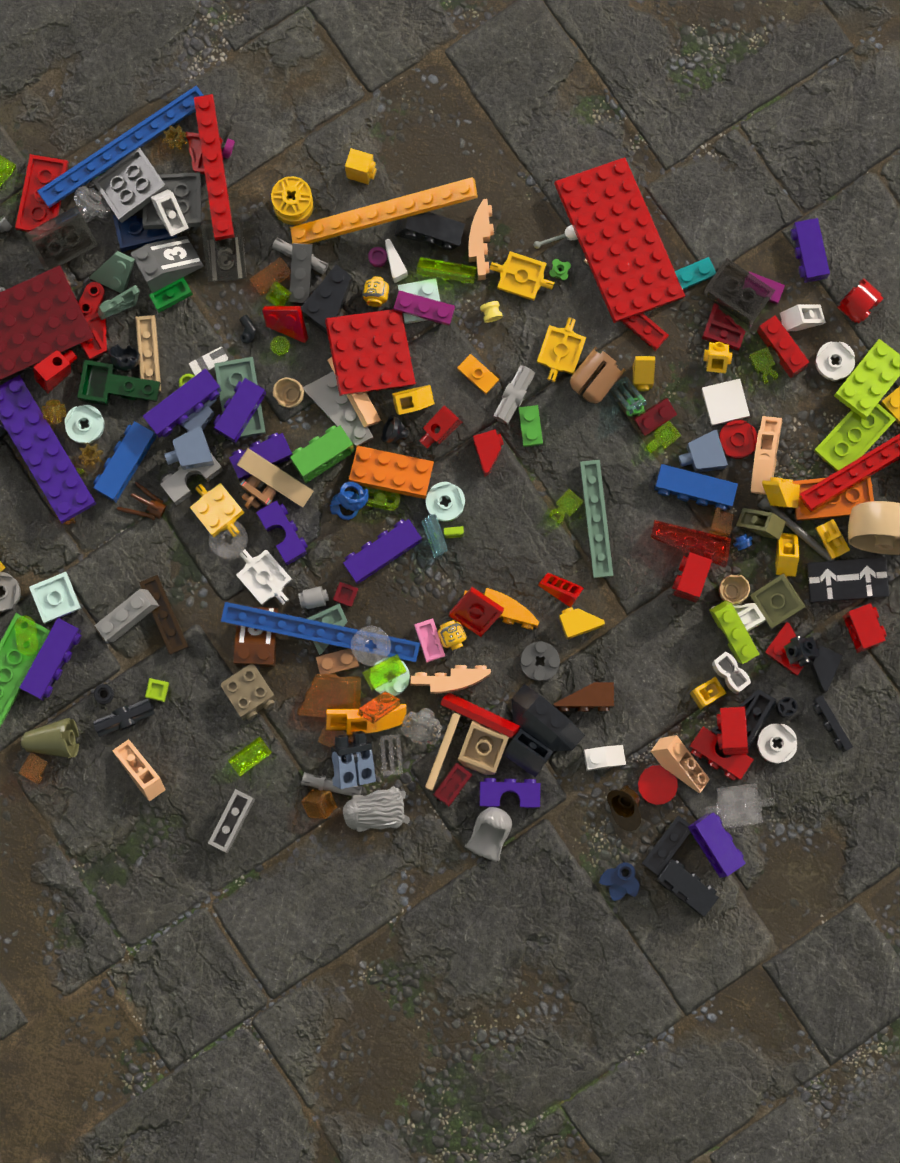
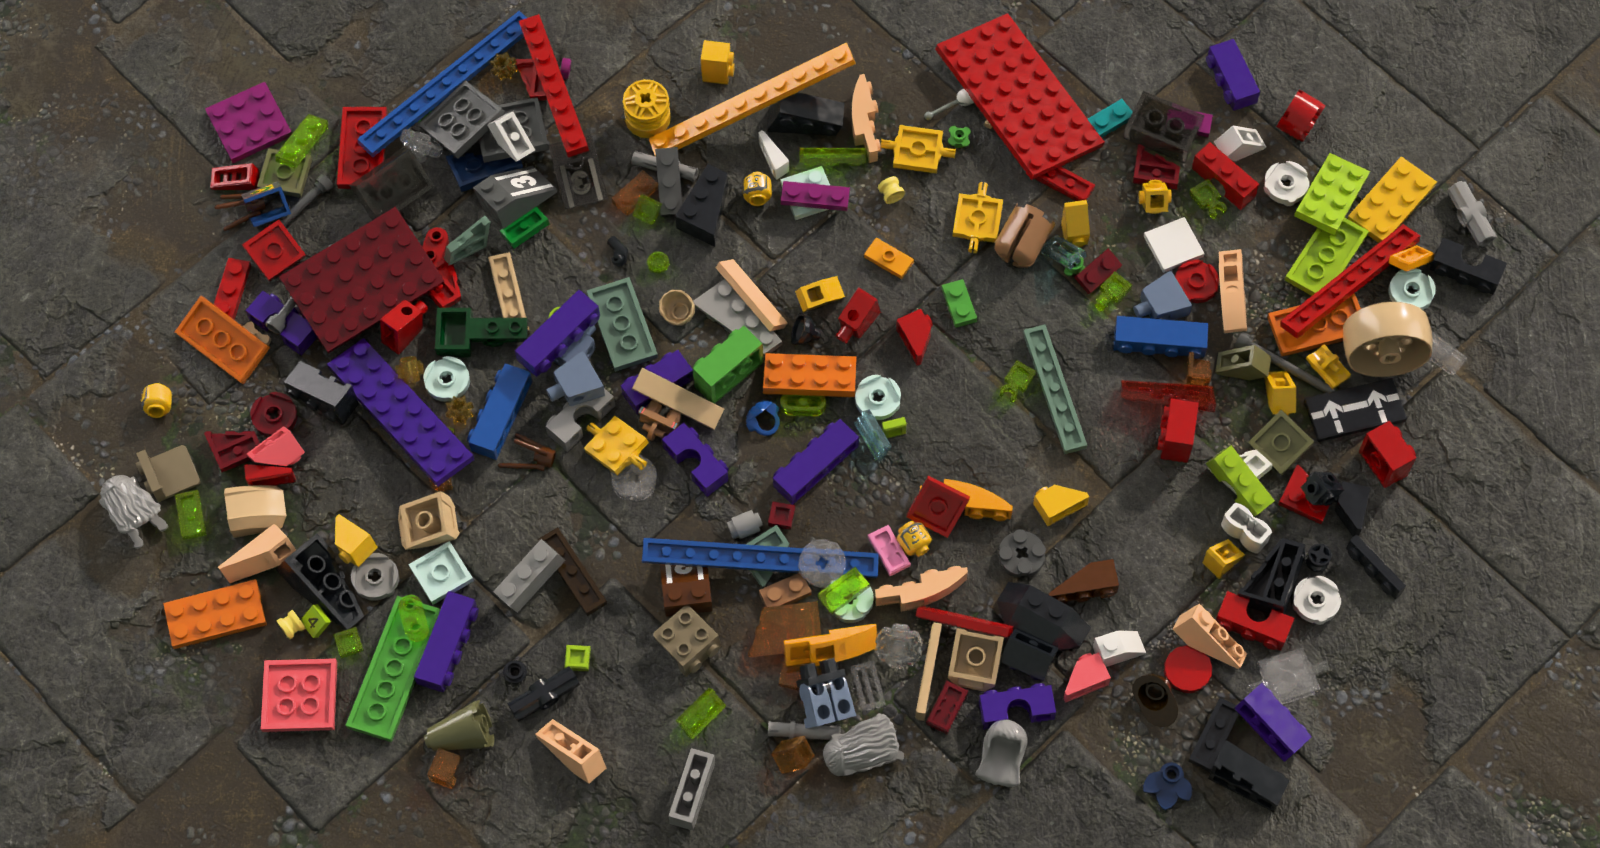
camera: 10 degrees left, 15 degrees down
sand green wing [89,251,135,293] -> none
black hair [109,344,140,371] -> none
clear sticker [189,347,228,376] -> none
dark purple brick [214,378,266,443] -> none
white plate [236,549,292,605] -> none
red wing [262,306,308,343] -> none
red plate [325,309,416,396] -> none
blue piece [337,482,369,511] -> none
clear orange plate [358,691,400,724] -> none
magenta tile [368,247,388,267] -> none
light grey piece [493,365,535,425] -> none
red slope [538,572,584,608] -> none
red brick [717,707,748,755] -> none
tan hair [719,575,750,605] -> none
blue plate [733,534,752,550] -> none
yellow slope [762,477,800,508] -> none
none -> tan slope [398,491,459,550]
none -> coral slope [1063,652,1111,703]

